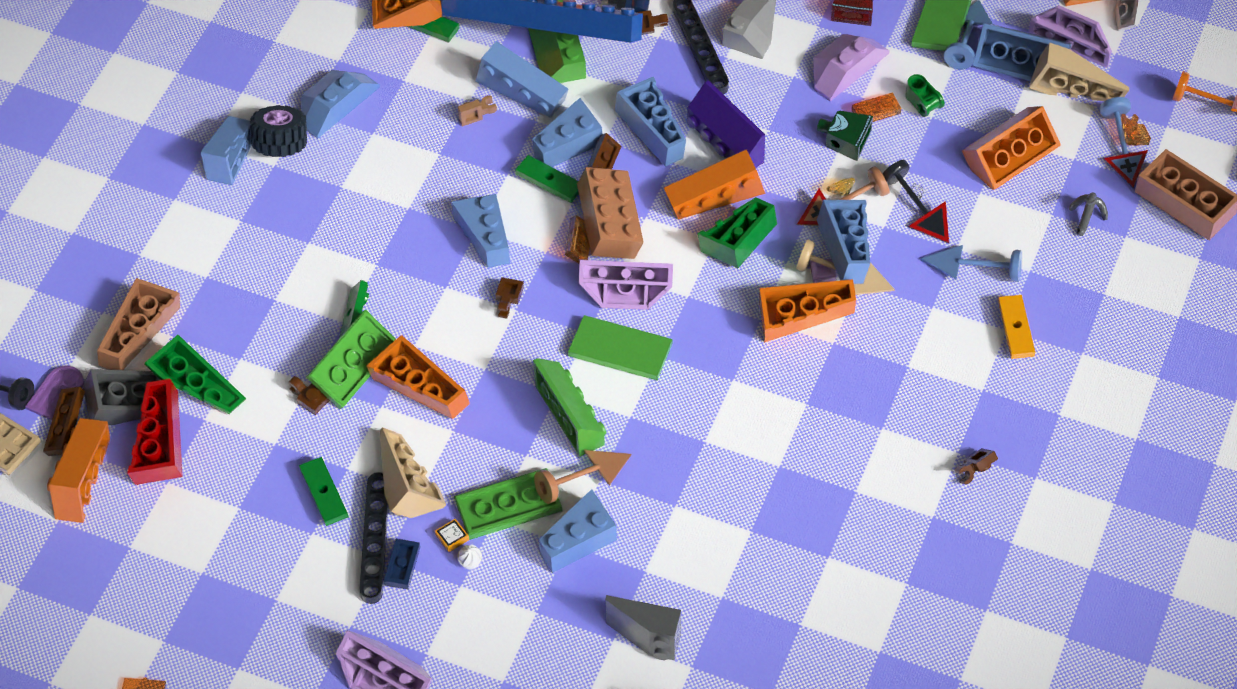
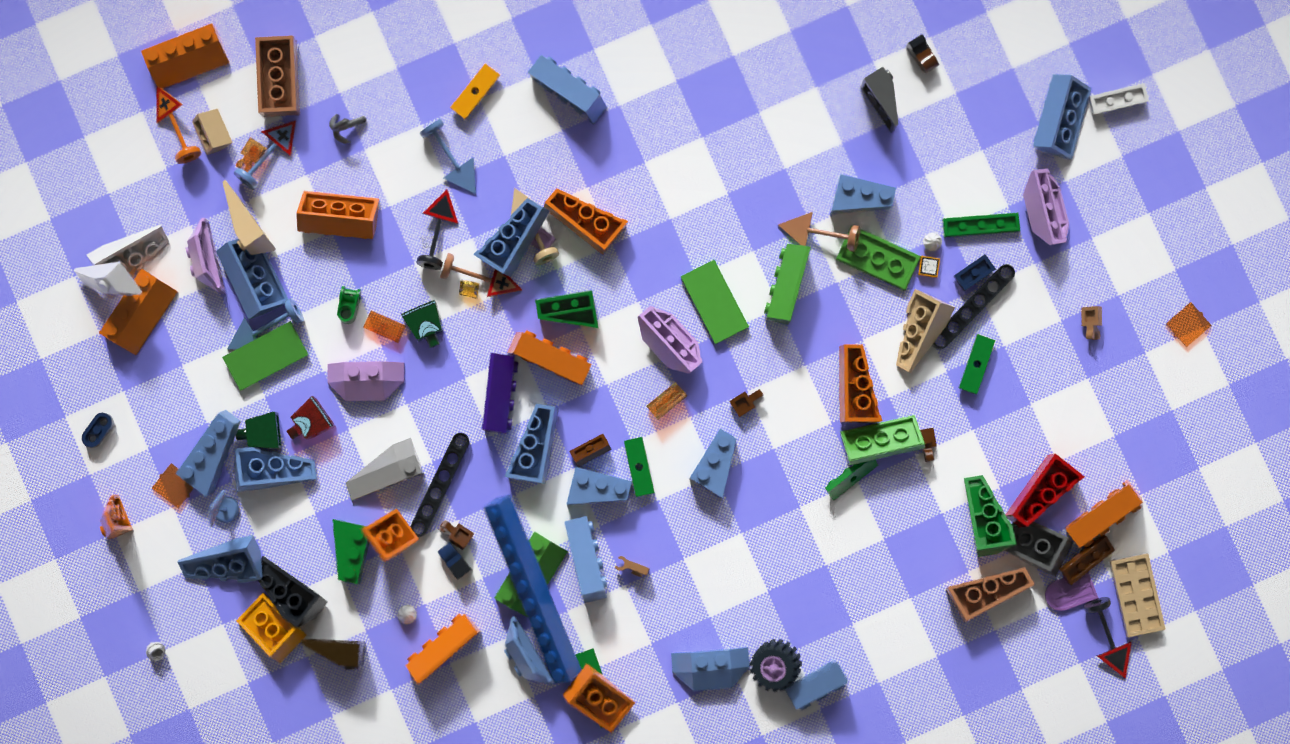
camera: 140 degrees left, 30 degrees up
nougat brick [577,167,644,259] -> none
reddish brown plate [954,448,998,485] -> none
none -> tan brick [192,108,233,155]
none -> medium blue wedge [527,55,608,125]
none -> green tile [942,212,1020,238]
none -> medium nougat plate [1081,306,1102,340]

